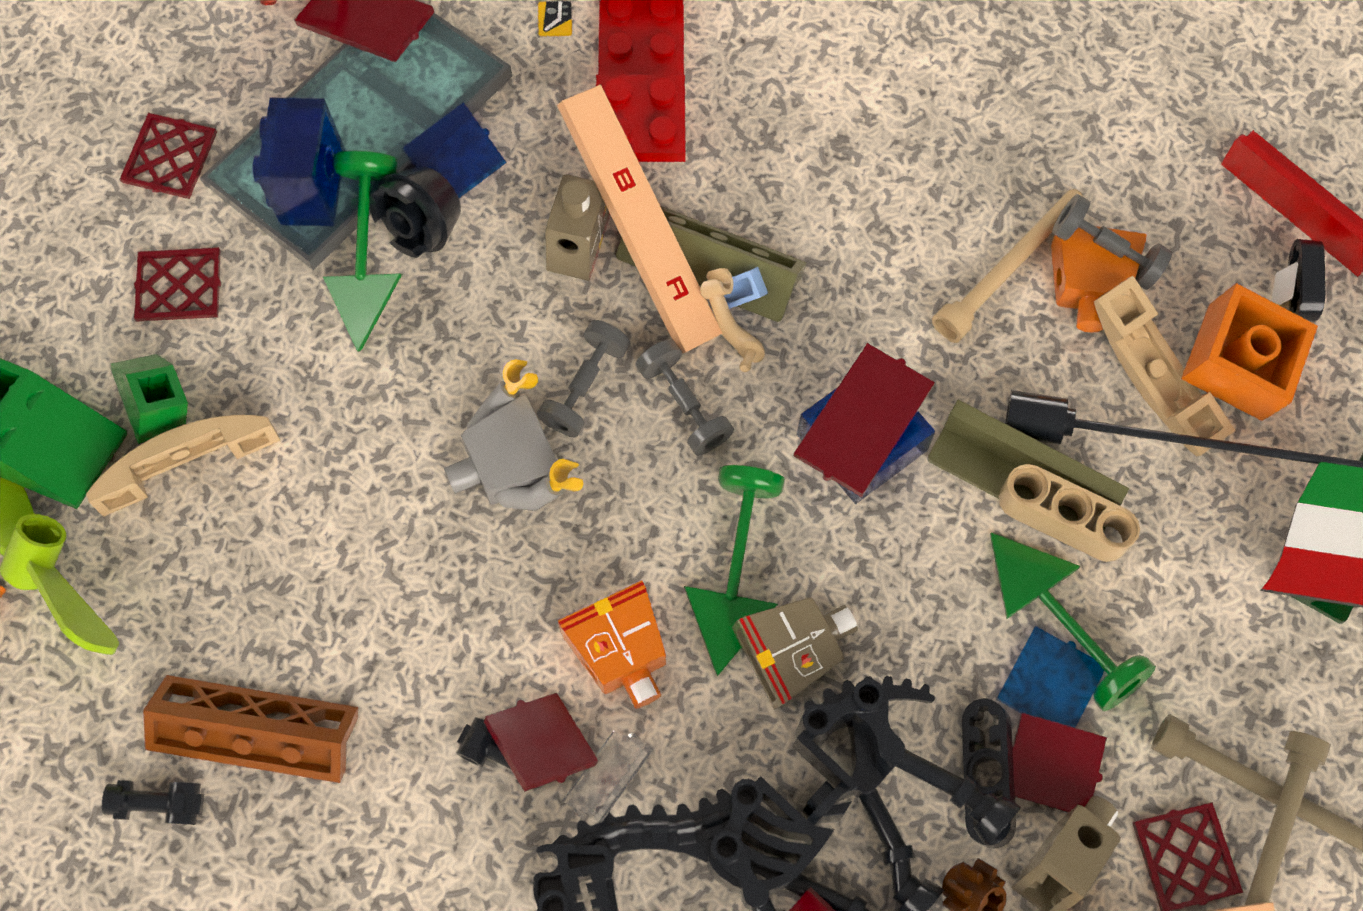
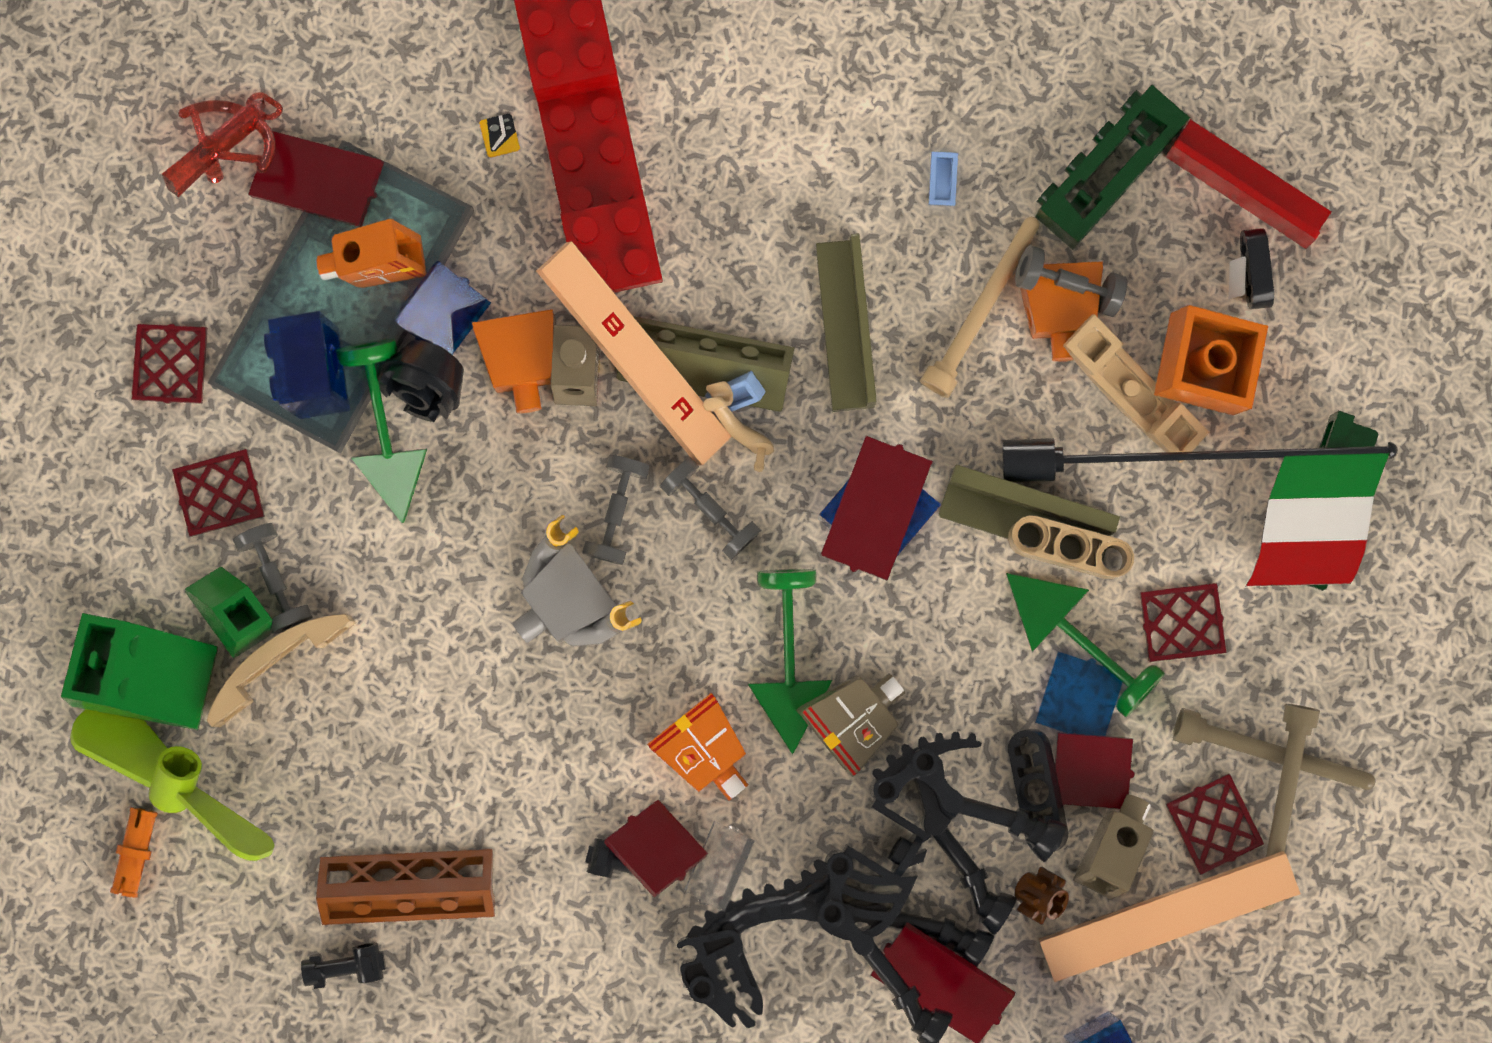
camera: 10 degrees left, 15 degrees up
none -> dark grey wheel [233,523,313,634]
none -> orange torso [316,219,427,288]
none -> orange torso [472,309,556,413]
none -> olive panel [816,233,877,412]
none -> light blue piece [929,152,958,206]
none -> dark green brick [1035,85,1190,250]
none -> dark red window [1140,583,1227,662]

